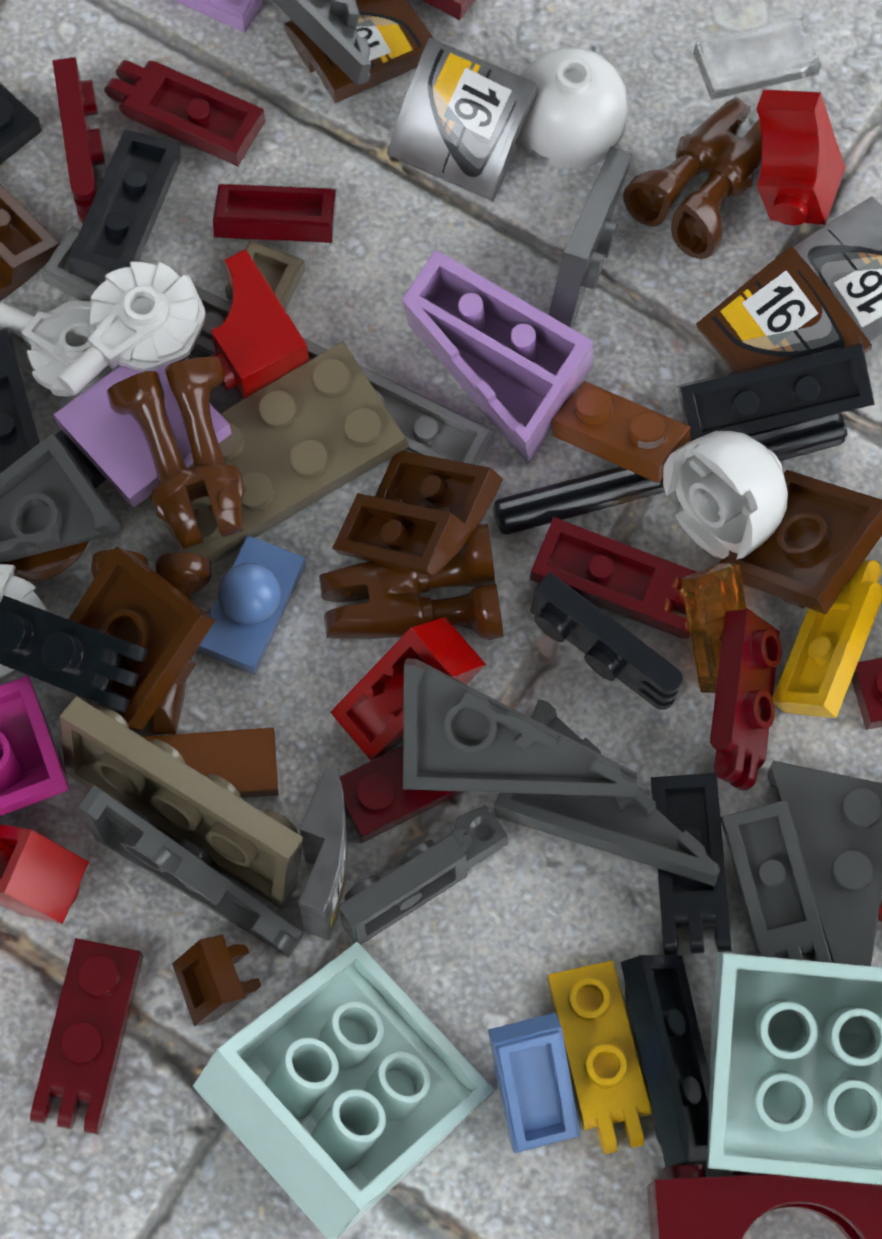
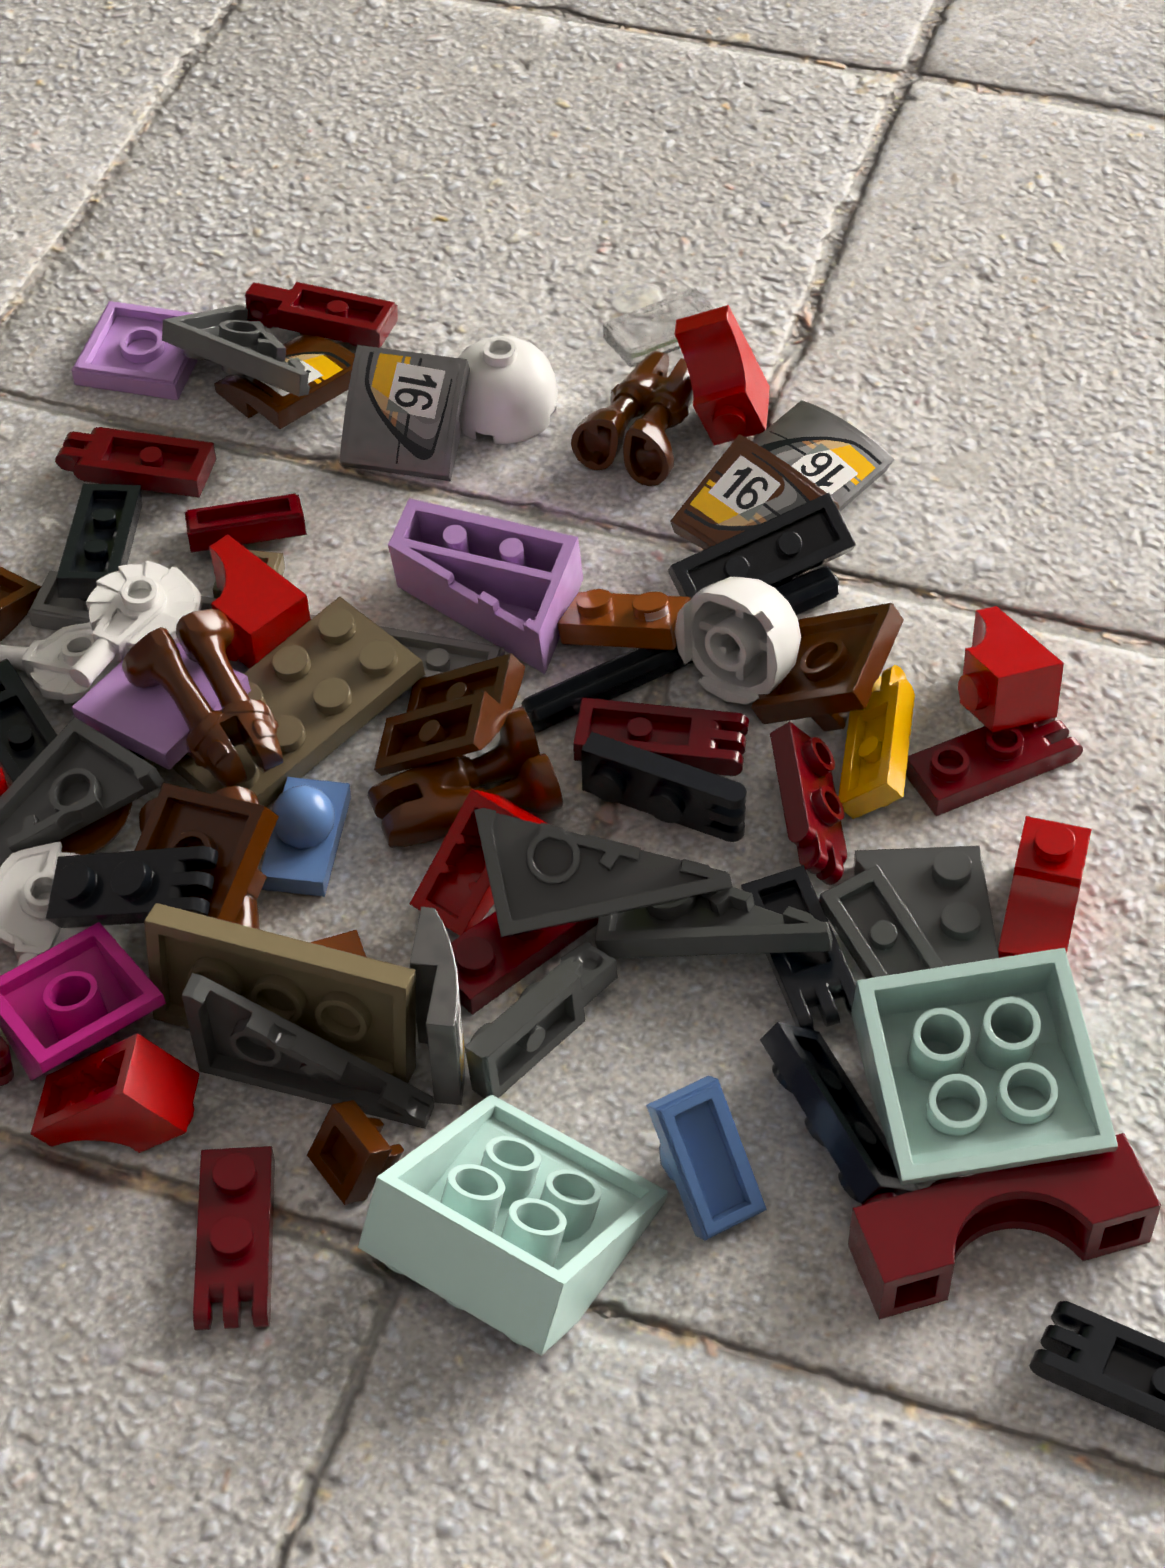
camera: 10 degrees left, 20 degrees down
dark red hinge [52,57,106,224] -> none
yellow hinge [546,960,651,1155] -> none
dark grey wing [548,147,633,329] -> none
clear orange tile [681,563,747,693] -> none

